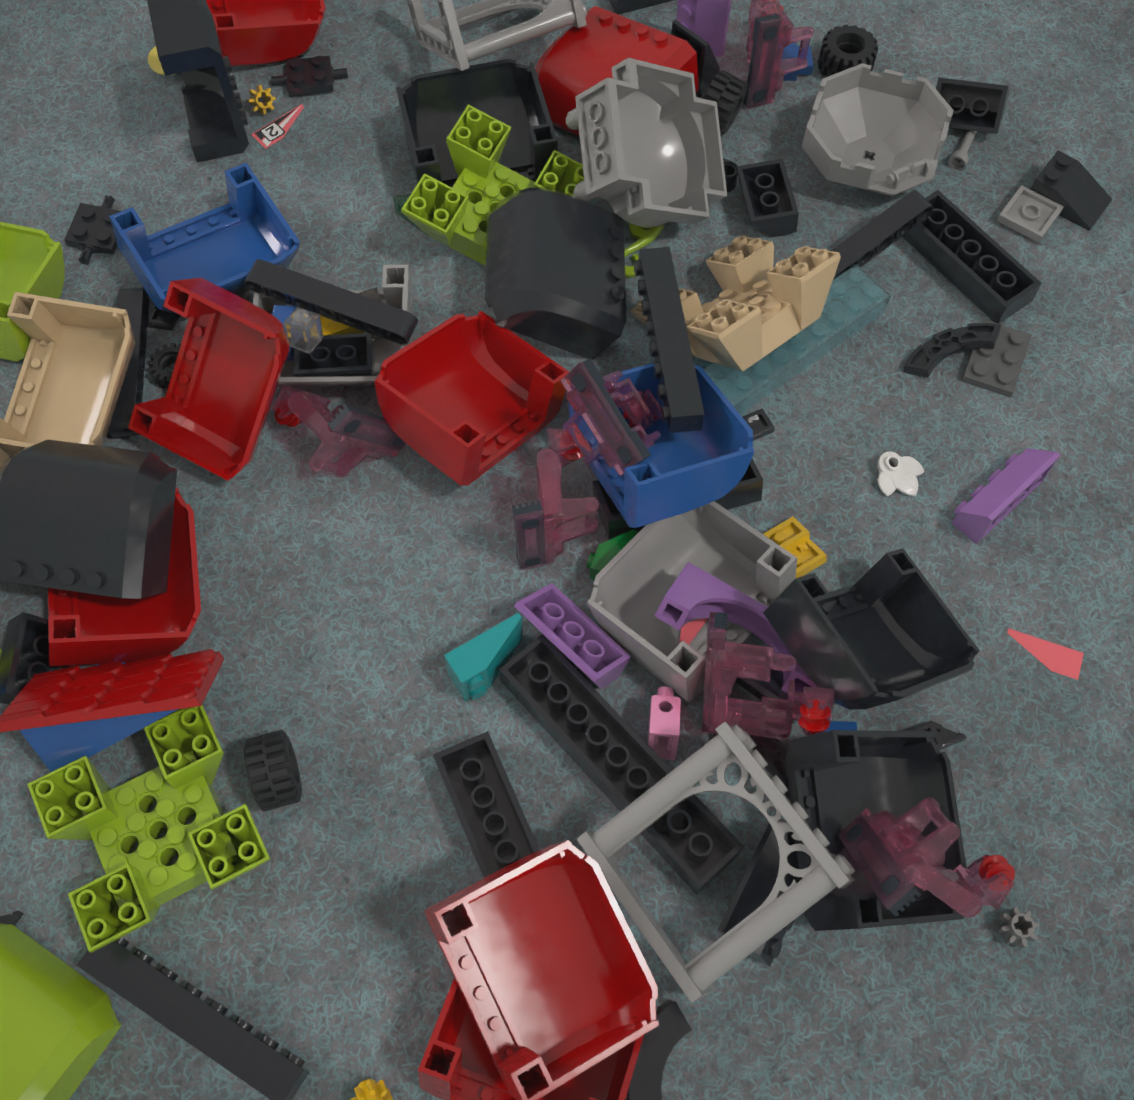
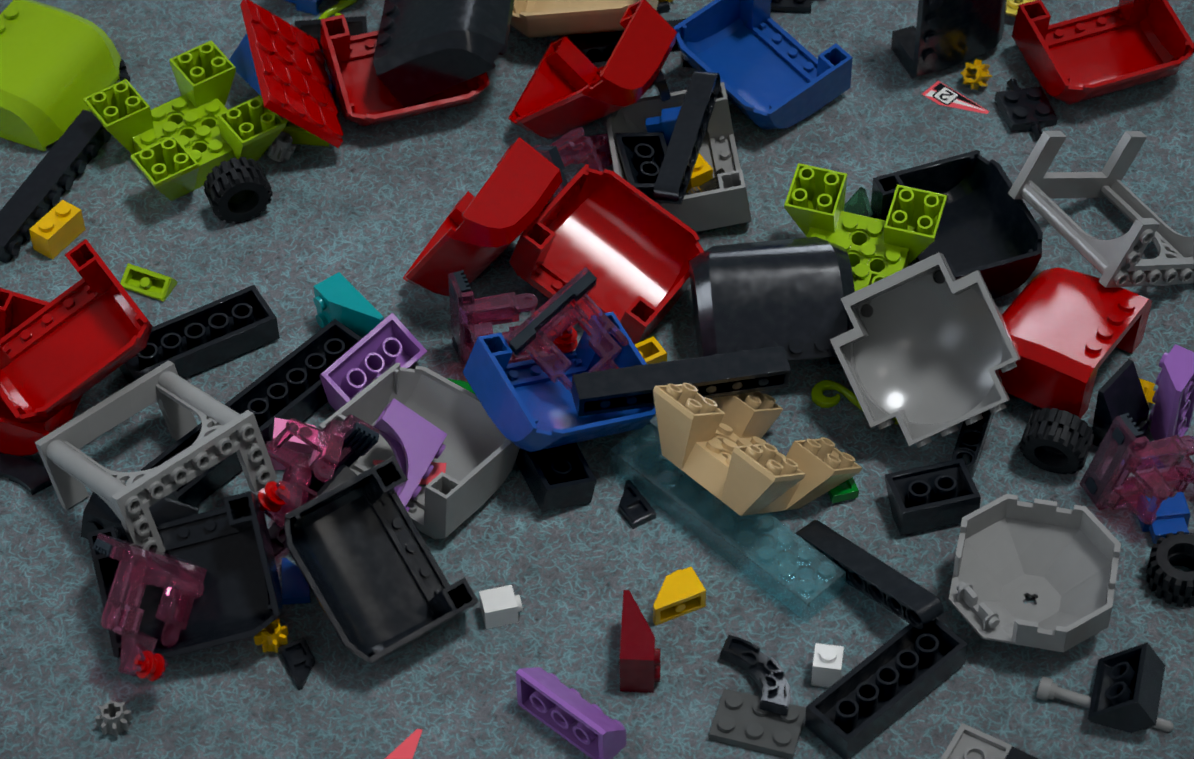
camera: 85 degrees right, 15 degrees down
clear brick [283,307,324,354] -> none
yellow slope [763,516,827,578] -> none
white plate [877,451,924,497] -> none
none -> yellow brick [29,199,86,260]
none -> lime slope [120,263,178,302]
none -> red slope [403,137,562,296]
none -> white brick [479,585,522,629]
none -> dark red slope [619,590,661,693]
none -> yellow slope [653,566,706,626]
none -> white brick [811,643,844,688]

